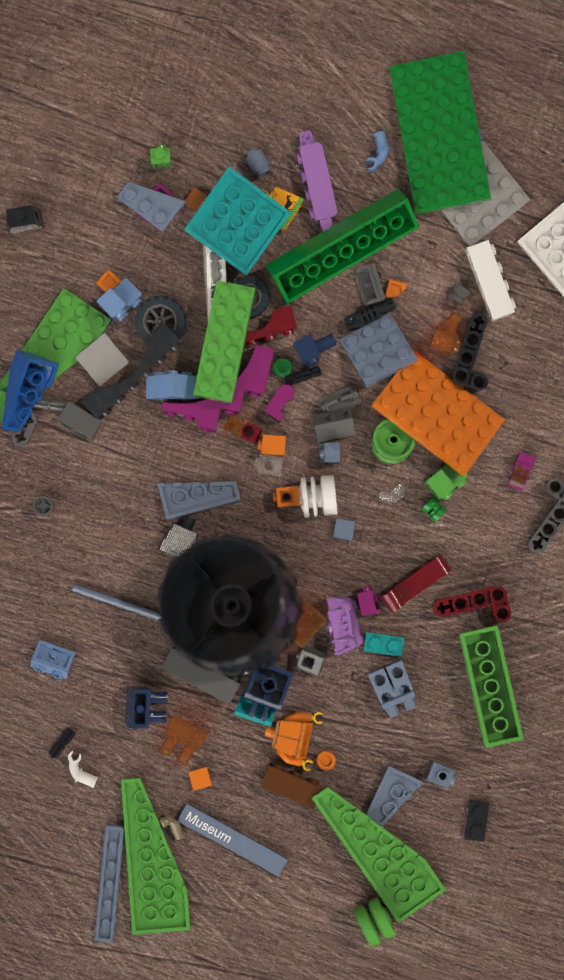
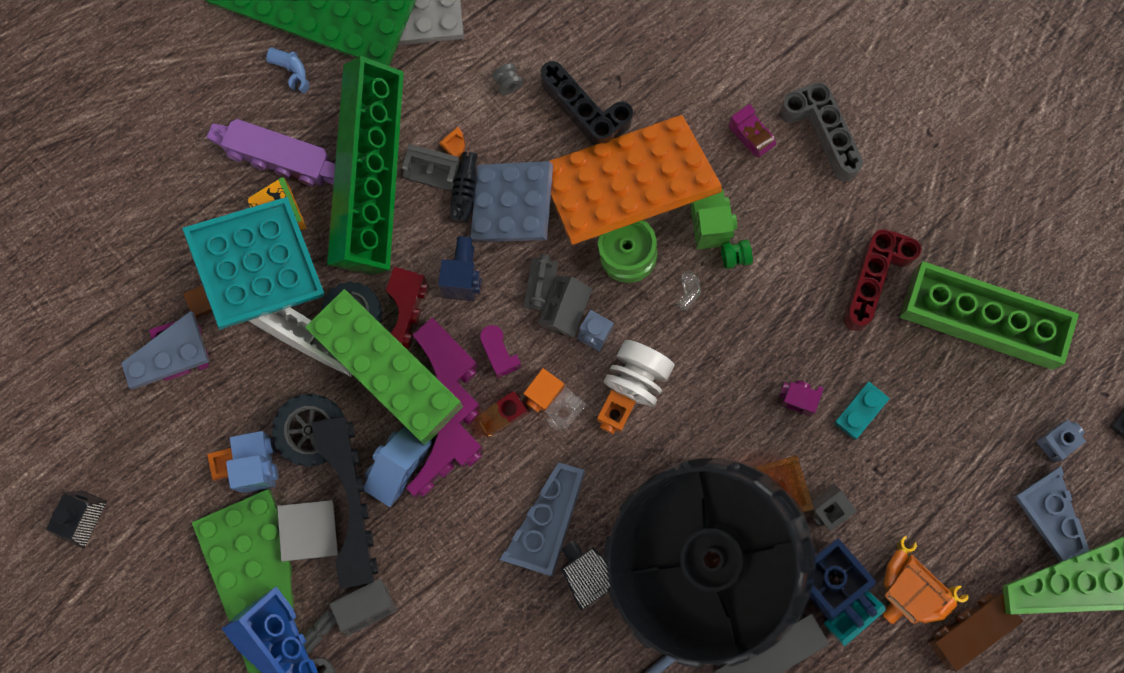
camera: 55 degrees left, 10 degrees down
bright green brick [150,145,172,169] -> none
sand blue brick [245,148,271,178] -> none
green tile [273,358,292,377] -> none
black axle [284,366,321,386] -> none
orange tile [316,750,336,770] -> none
medium lavender piece [327,596,364,655] -> none
sand blue tile [333,518,355,541] -> none
sand blue hips [367,659,416,718] -> none
dark red beam [380,554,452,613] -> none
clear orange brick [428,313,461,358] -> none
white brick [465,240,516,322] -> none

